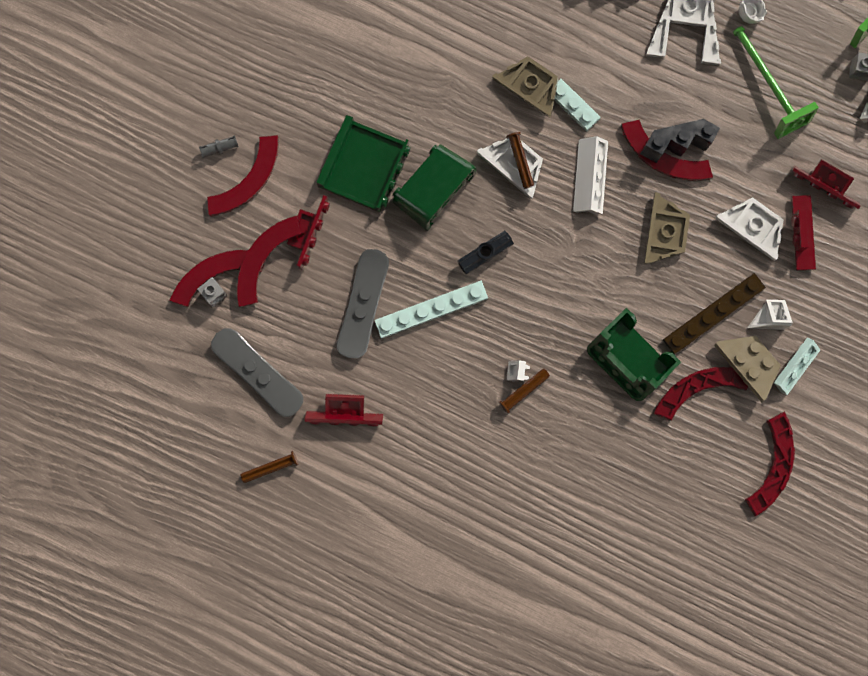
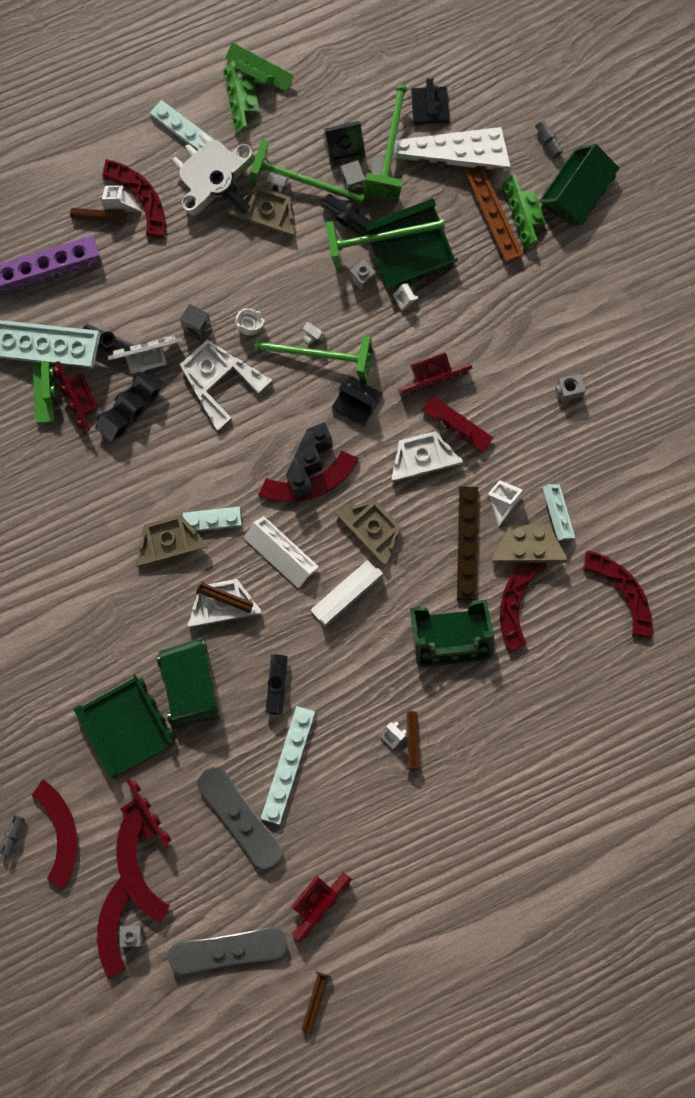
camera: 50 degrees left, 5 degrees down
none -> white tile [303,322,326,344]
none -> white panel [311,561,383,627]
none -> black bracket [332,376,383,427]

